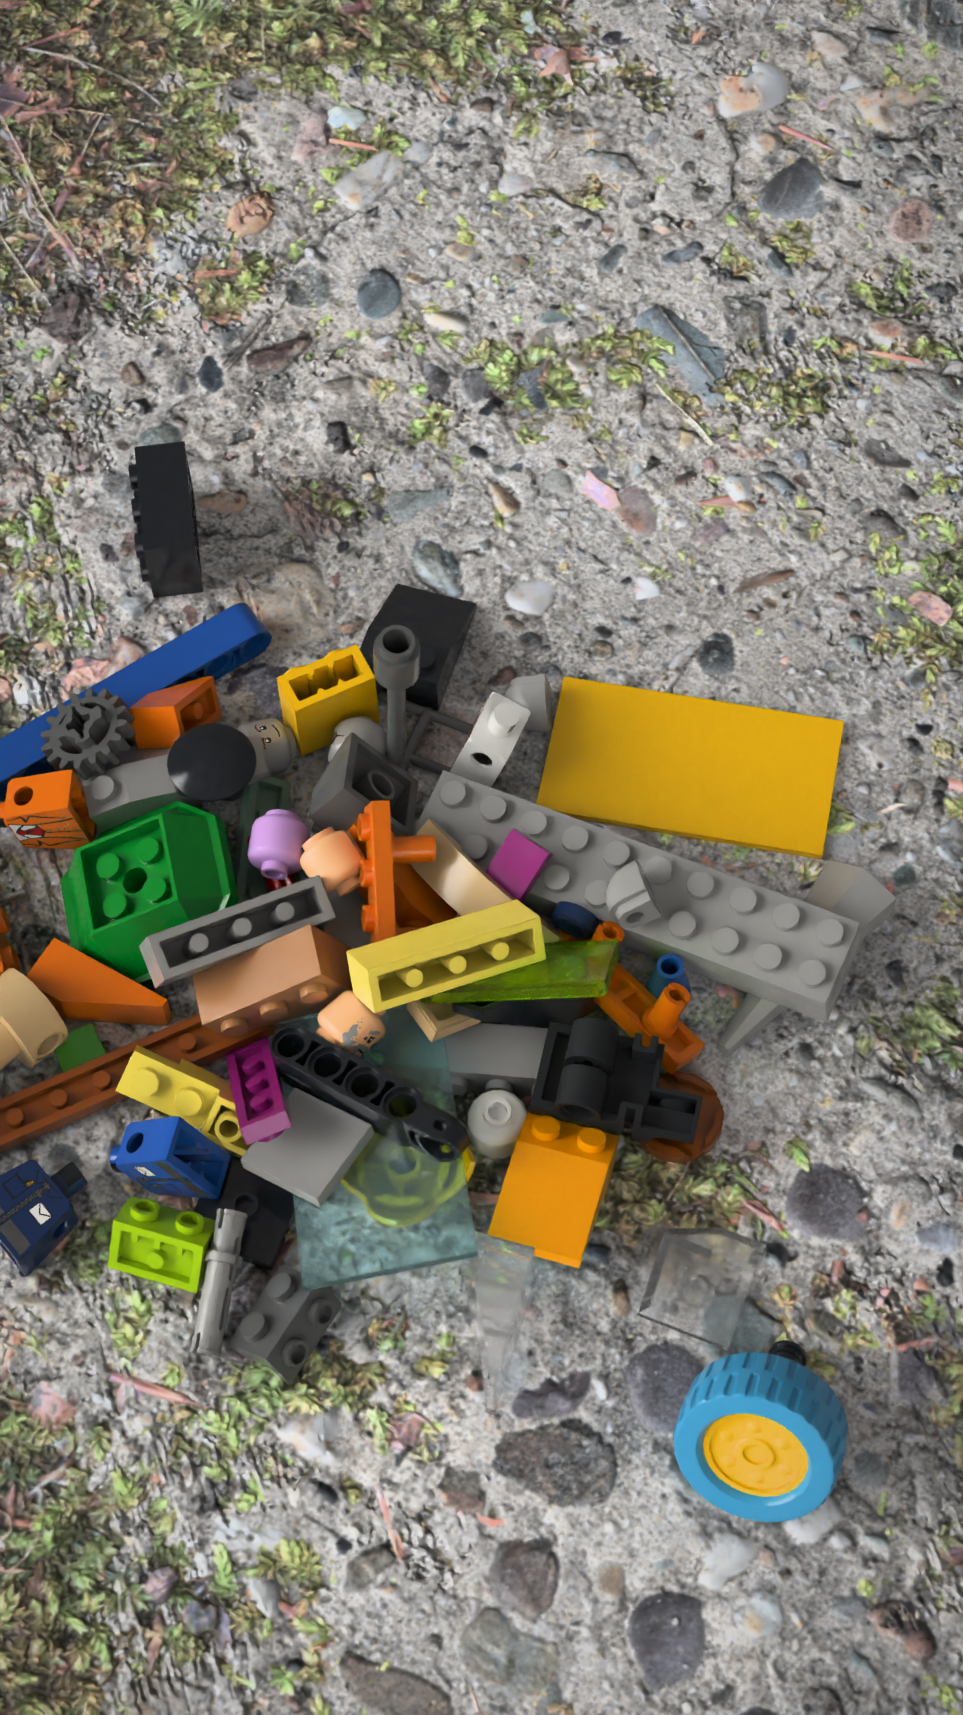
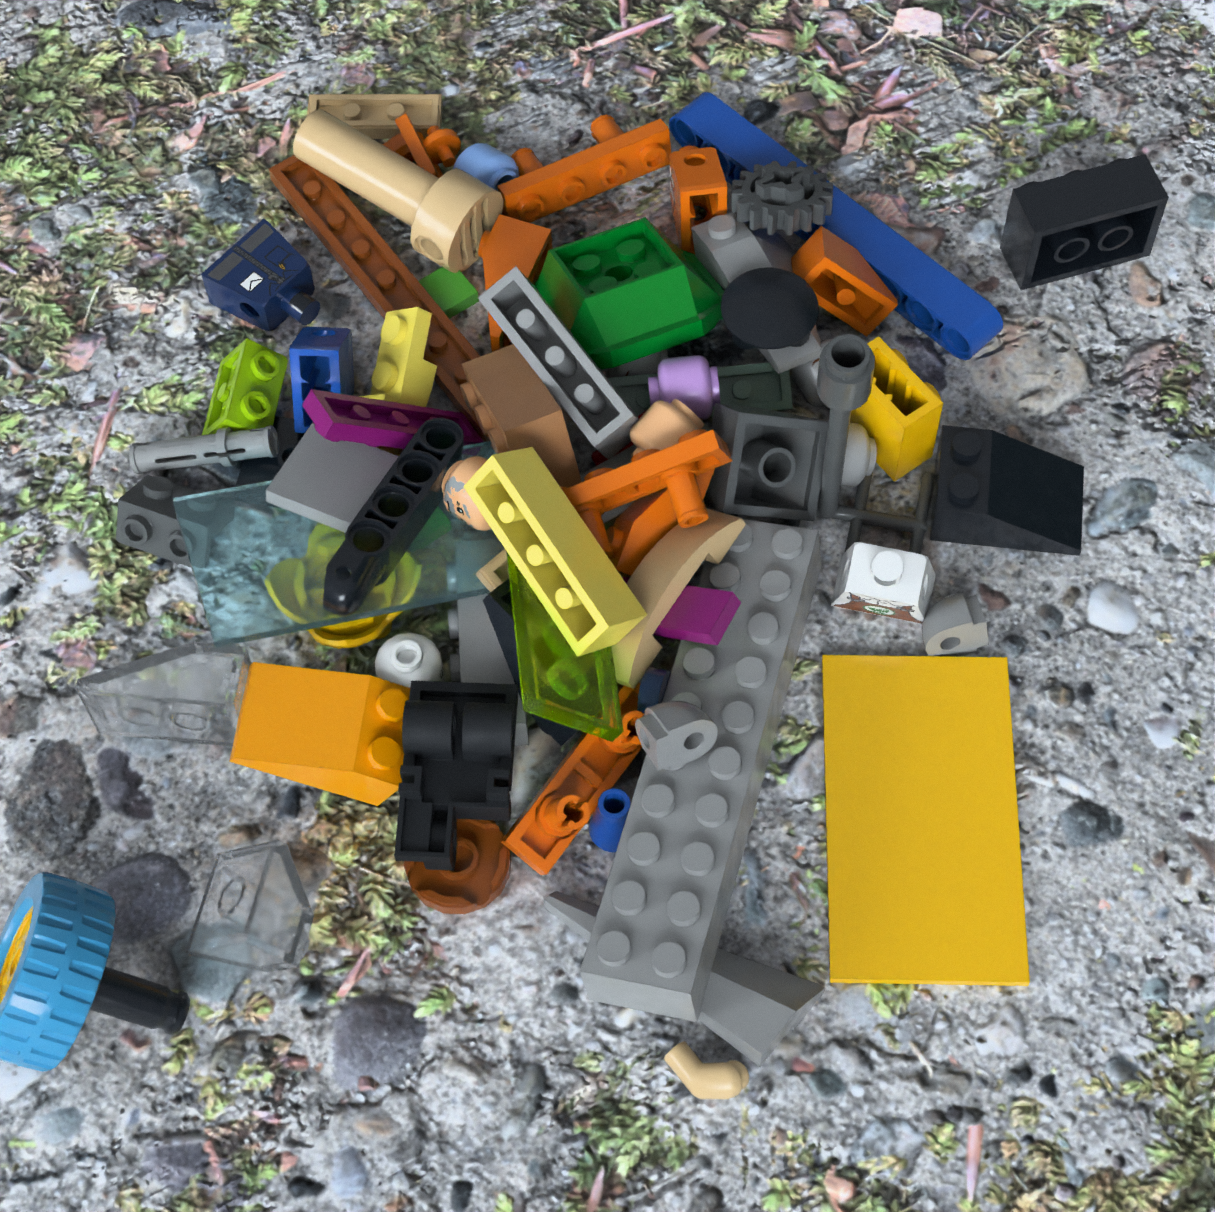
camera: 80 degrees right, 0 degrees up
none -> tan arm [664,1041,749,1099]

